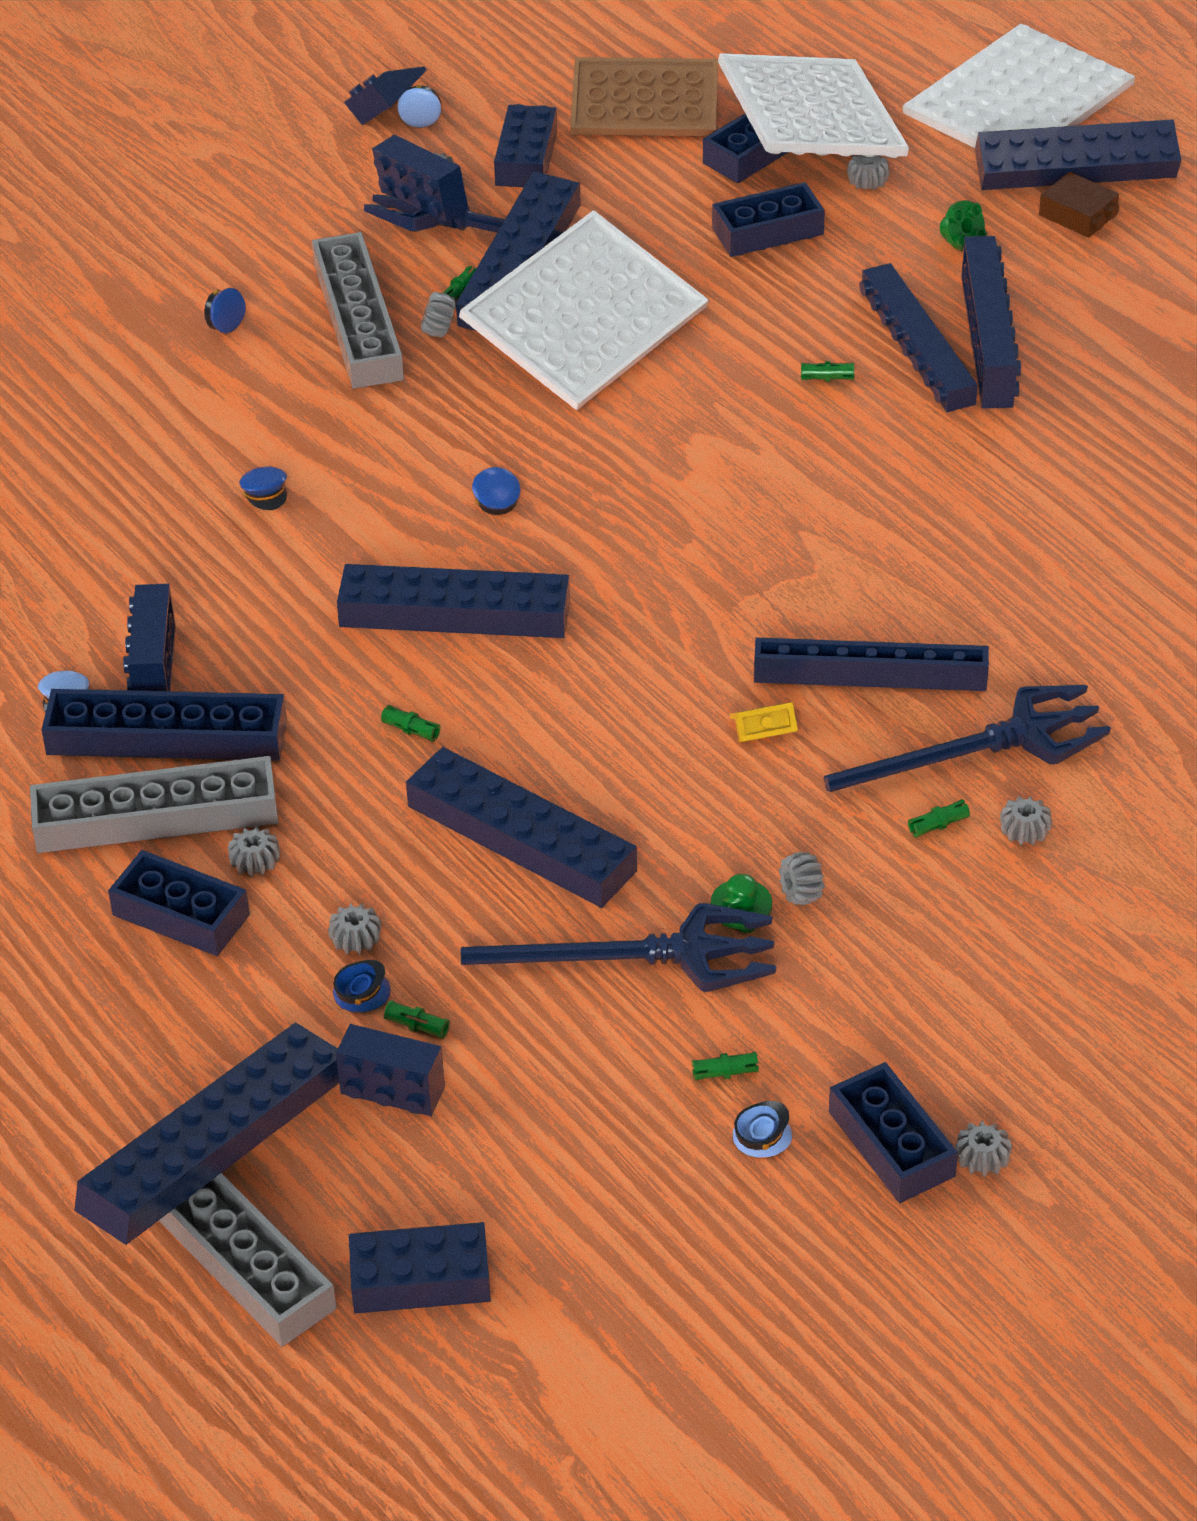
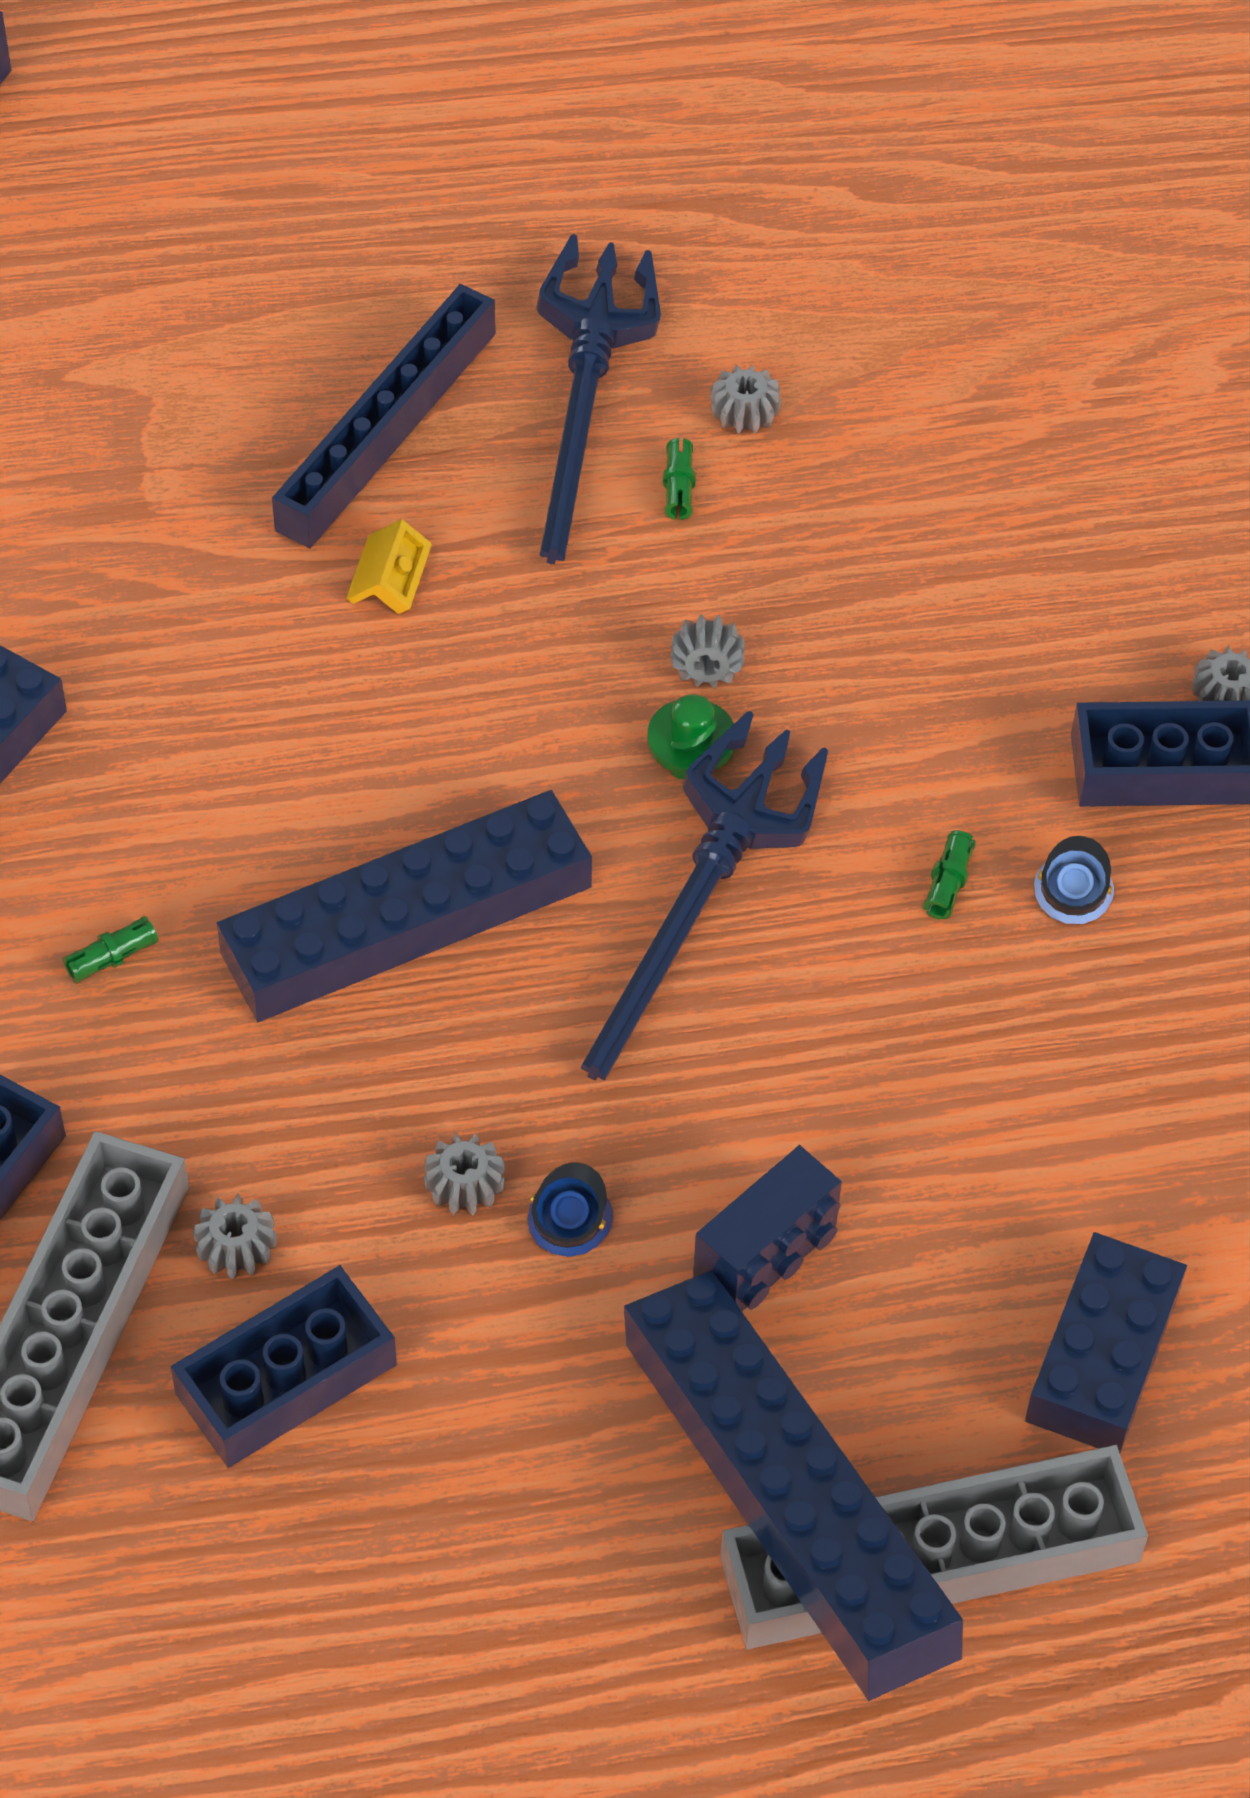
camera: 65 degrees left, 10 degrees up
green pin [384,1000,450,1039] -> none

